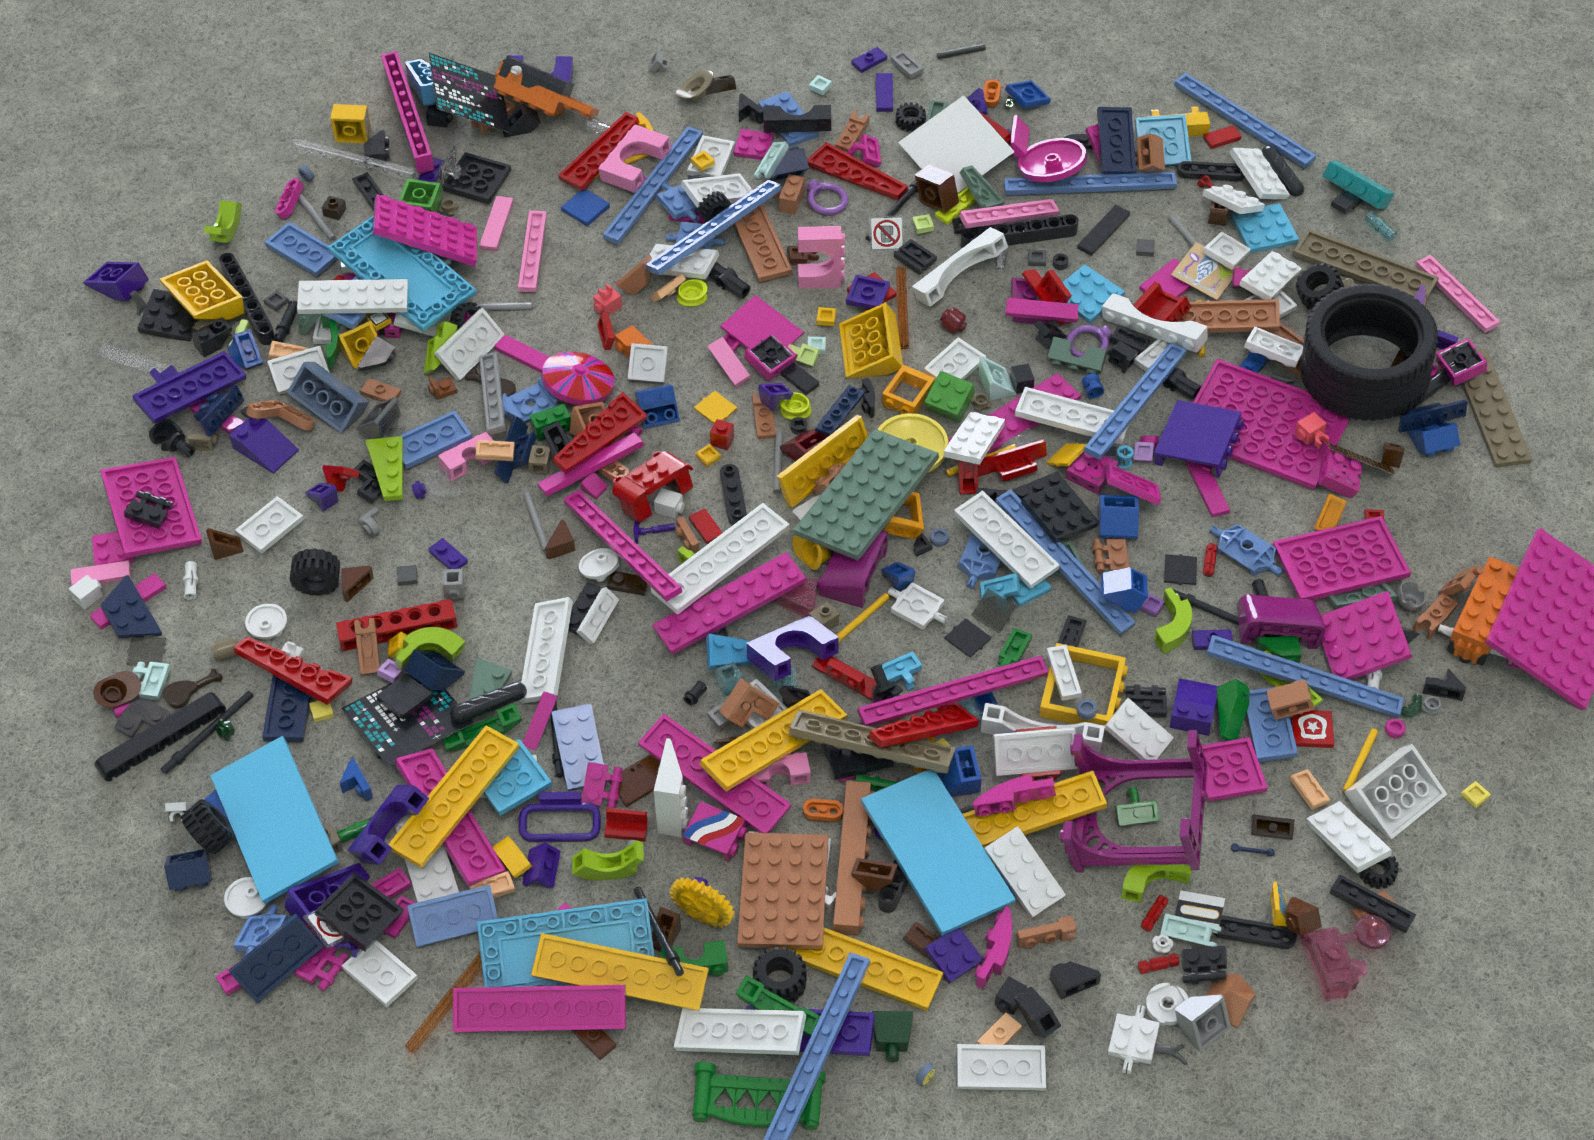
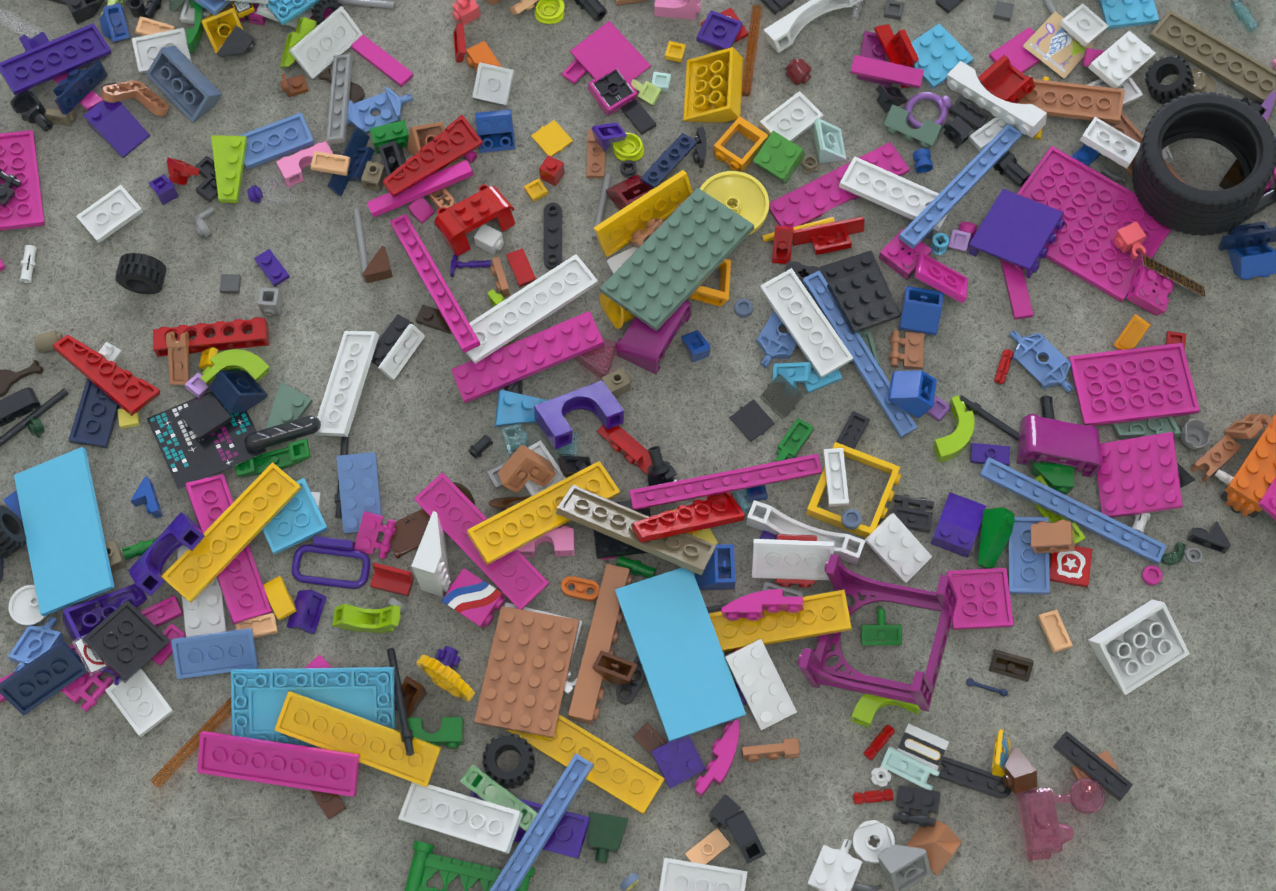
camera: 10 degrees right, 15 degrees up
reddish brown slope [206,528,243,560] -> none
white piece [245,604,287,639] -> none
reddish brown slope [341,566,374,602] -> none
flat silver slope [356,397,401,439] -> none
nougat plate [360,378,401,402] -> none
dark pink sticker [523,691,557,751] -> none
dish [541,352,615,405] -> none
white piece [579,548,619,582] -> none
bright pink tile [707,337,751,387] -> none
yellow bar [836,593,890,642] -> none
medium azure plate [882,651,922,691] -> none
white plate [888,582,948,630] -> none
black tile [913,533,933,557] -> none
white plate [944,412,1005,465] -> none
black brick [1010,363,1035,394] -> none
yellow piece [1046,443,1087,467] -> none
black slope [1050,961,1101,1000] -> none
black bush [1052,253,1069,270] -> none
black piece [1164,554,1197,585] -> none
white plate [1306,801,1392,873] -> none
yellow bar [1342,728,1378,792] -> none
black tyre [1359,856,1399,889] -> none
reddish brown slope [1381,442,1405,468] -> none
light yellow tile [1461,781,1491,808] -> none

